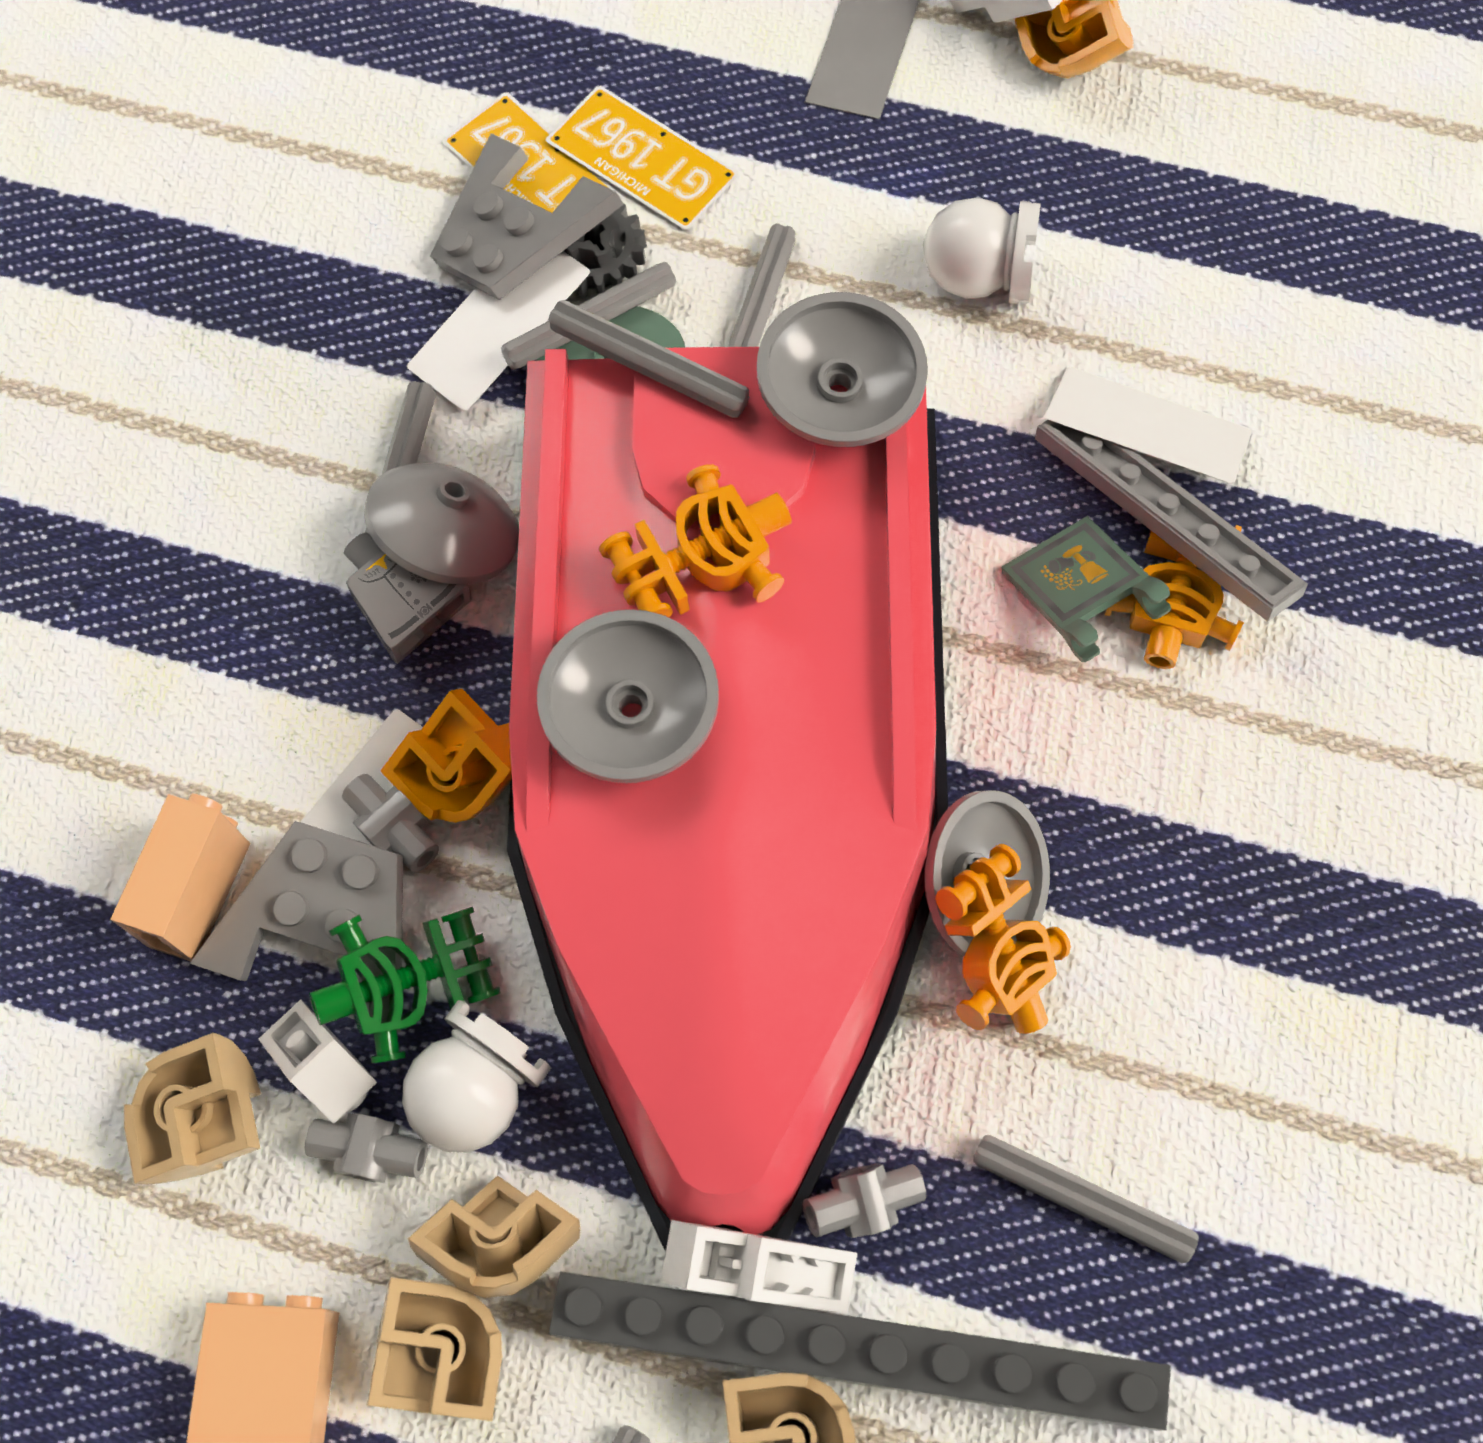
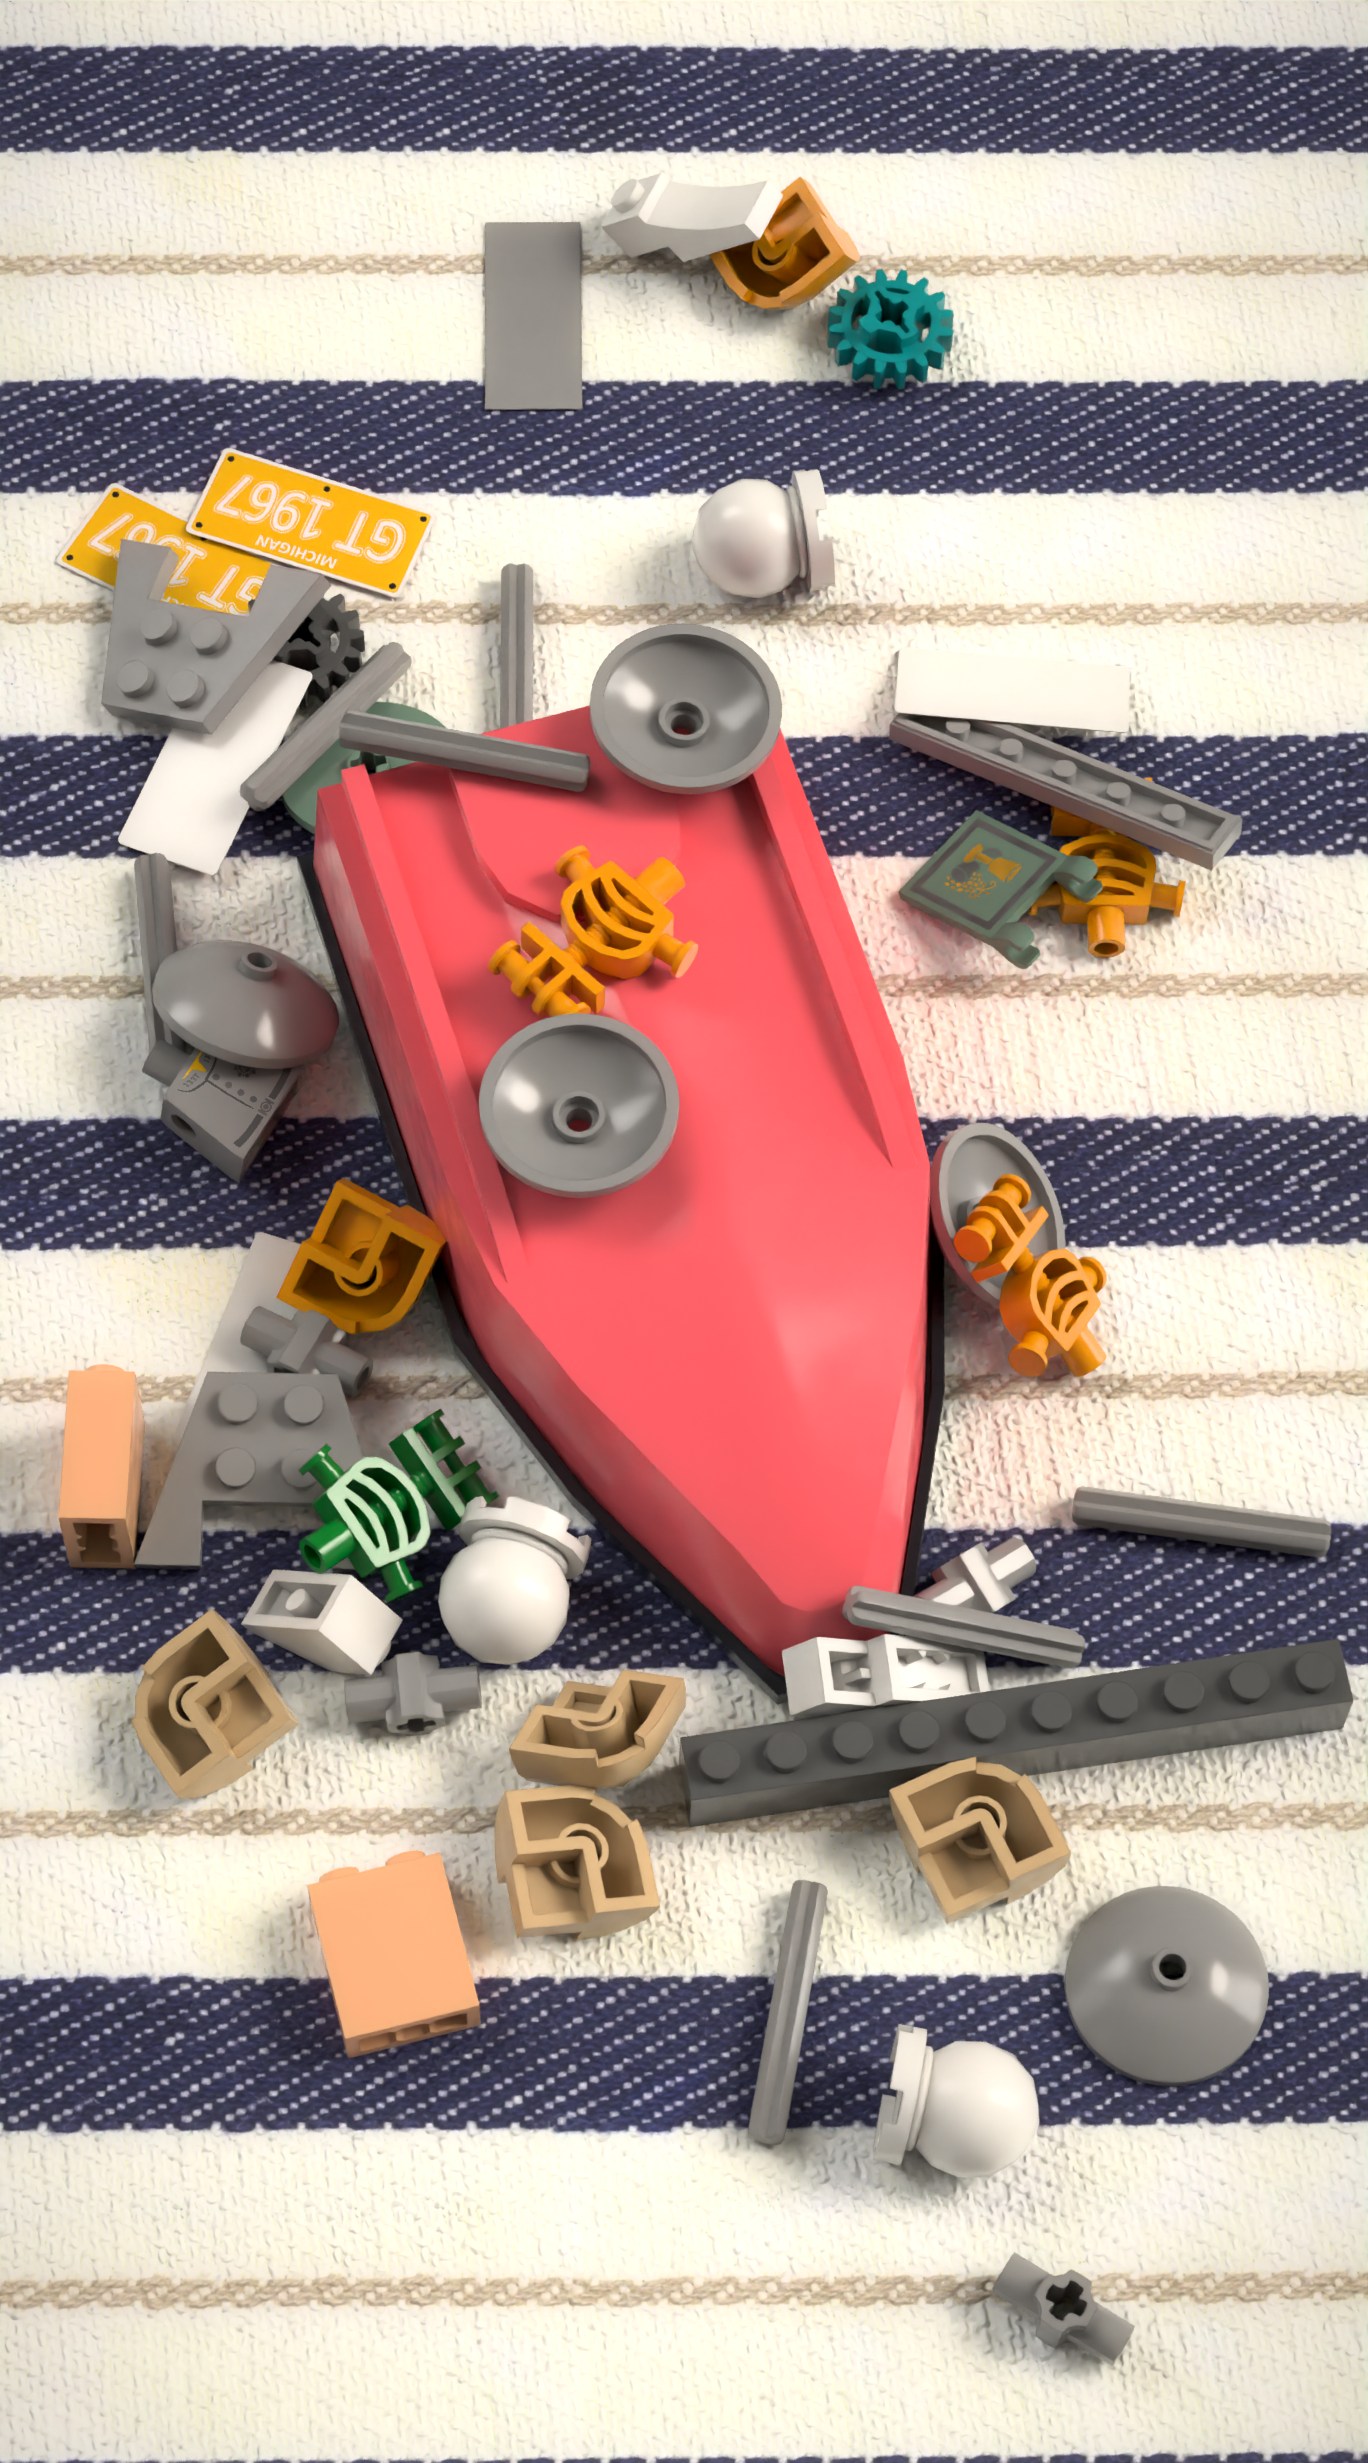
camera: 25 degrees left, 5 degrees down
none -> teal gear [827,269,954,389]
none -> light grey axle [842,1585,1085,1669]

